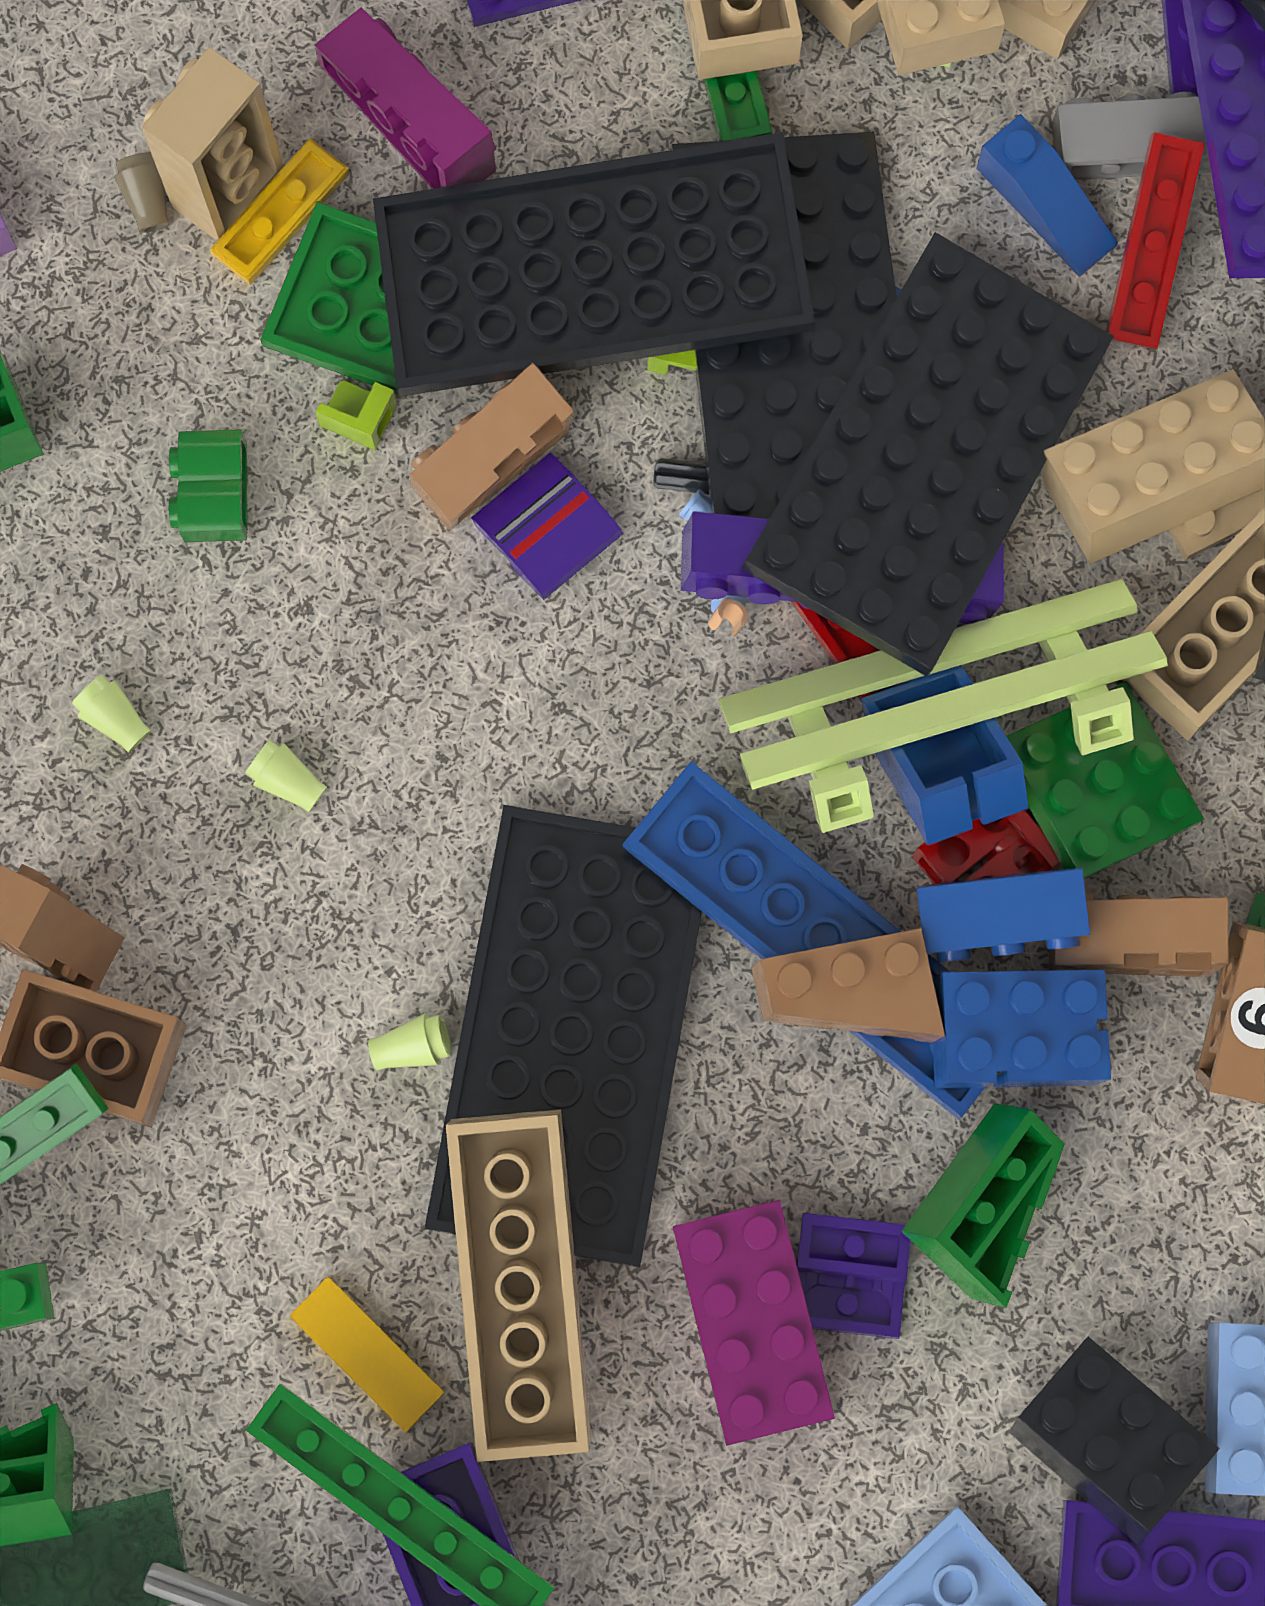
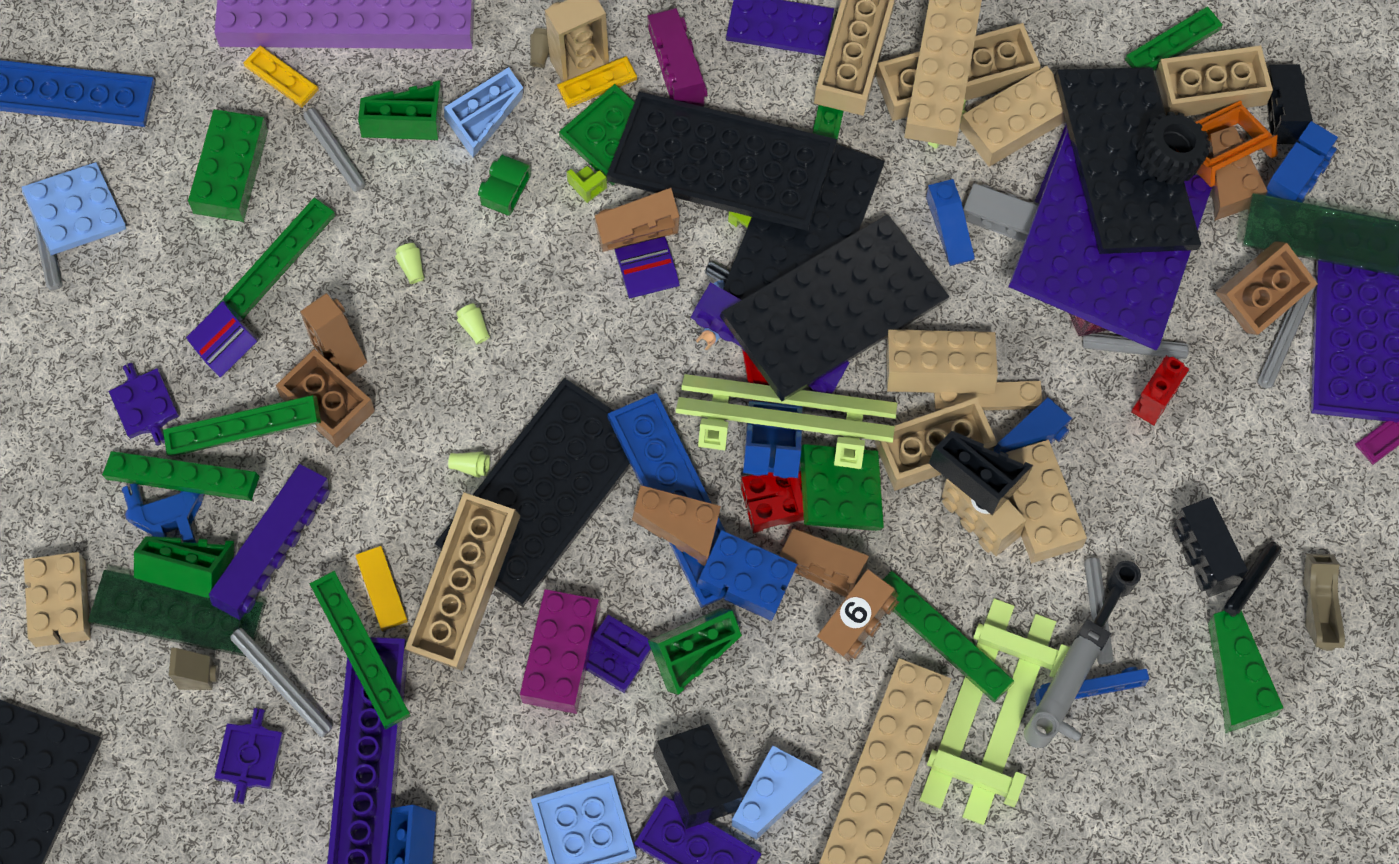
camera: 25 degrees right, 10 degrees down
blue brick [917,867,1090,962] -> none
red plate [1106,132,1205,350] -> none
none -> dark purple brick [209,464,330,620]
none -> light blue wedge [444,67,523,157]

